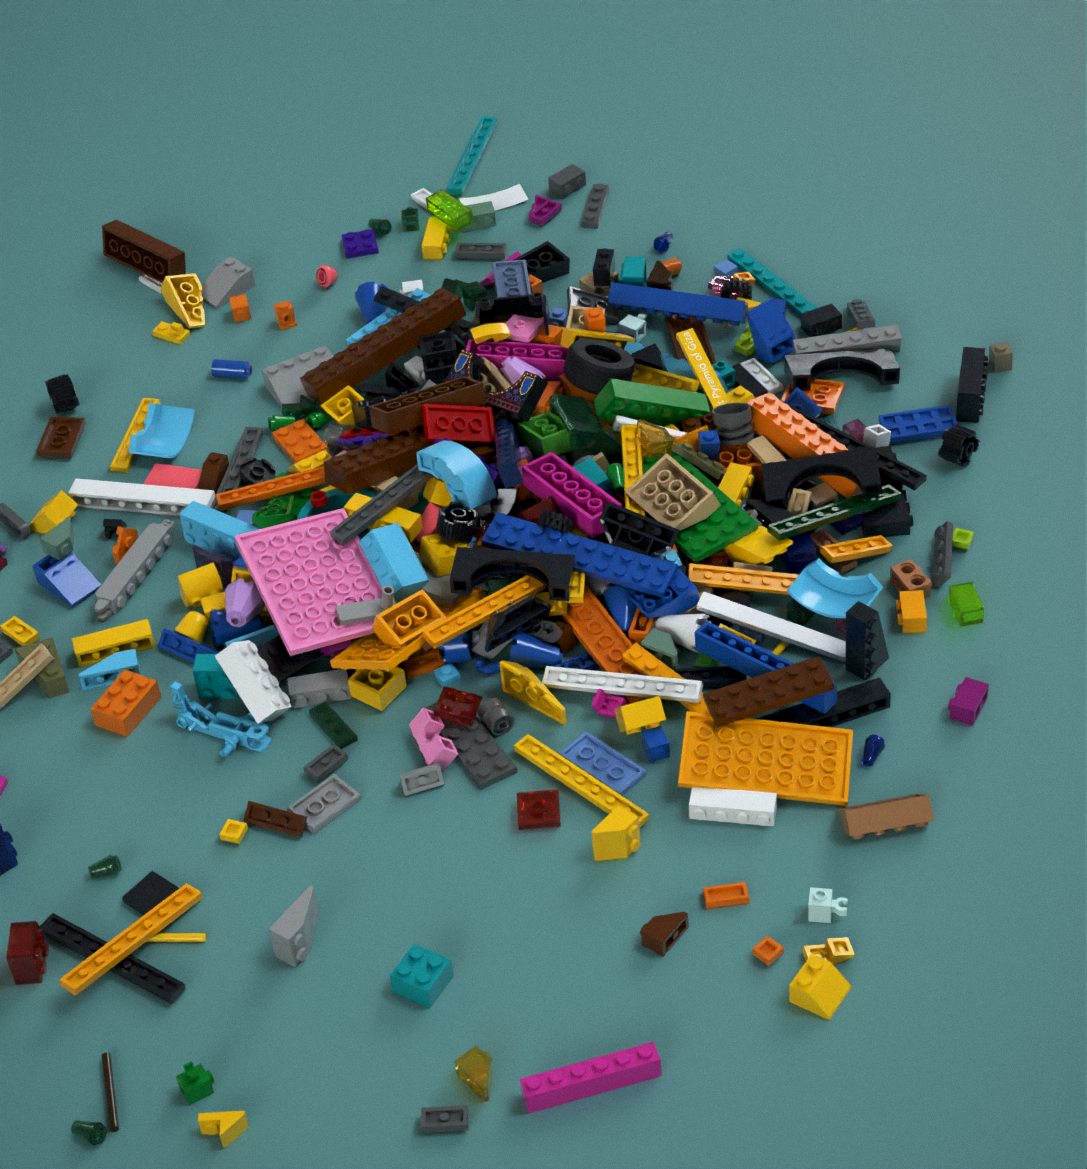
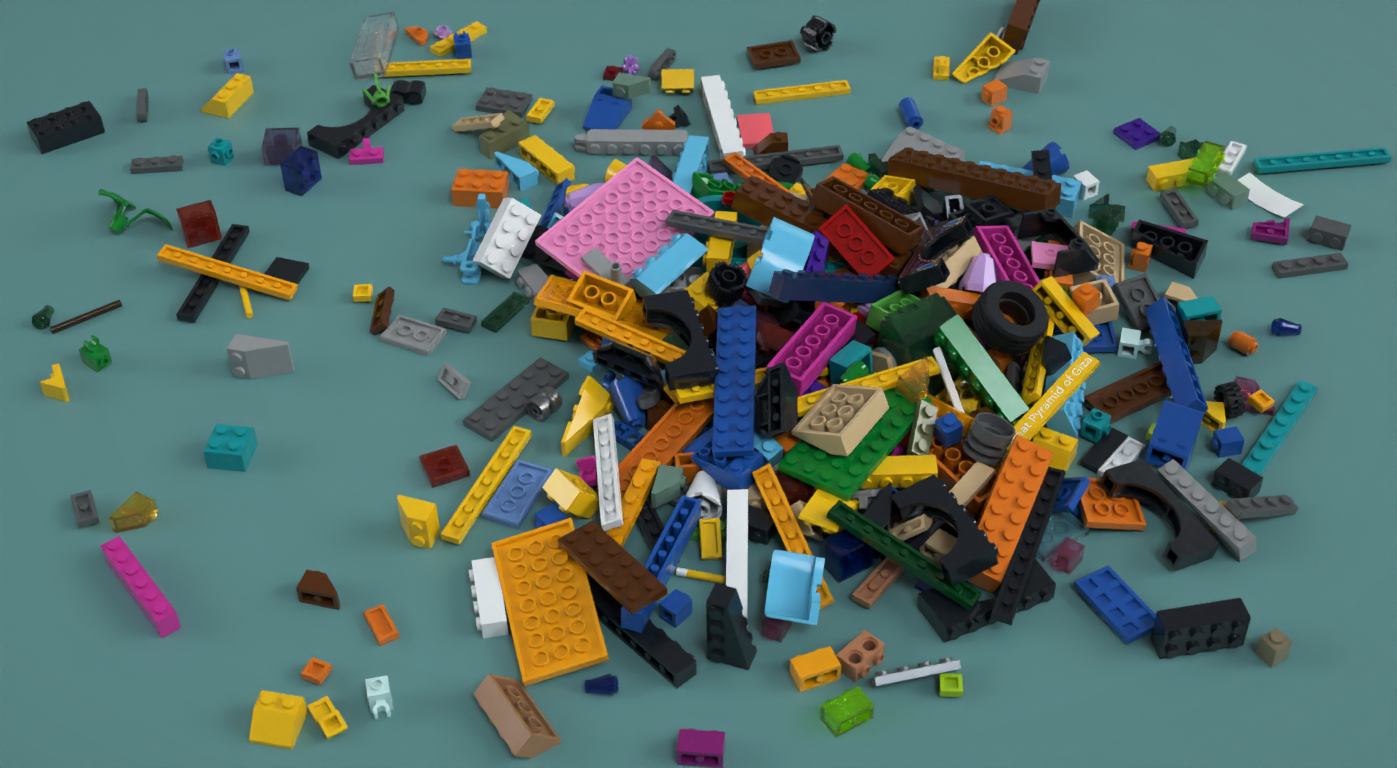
camera: 65 degrees right, 0 degrees up
clear green cone [88,854,122,878] -> none
medium azure panel [129,403,195,458] -> none
coral cone [316,265,338,288] -> none
bright pink arch [409,708,458,771] -> none
clear red plate [434,686,482,726] -> none
yellow slope [470,323,511,344] -> none
sand blue tile [492,260,532,298] -> none
black tyre [537,510,574,534] -> none
black brick [593,248,615,287] -> none
medium blue tile [714,259,738,278] -> none
light orange plate [820,535,893,563] -> none
white brick [863,424,891,447] -> none
black brick [938,424,980,467] -> none

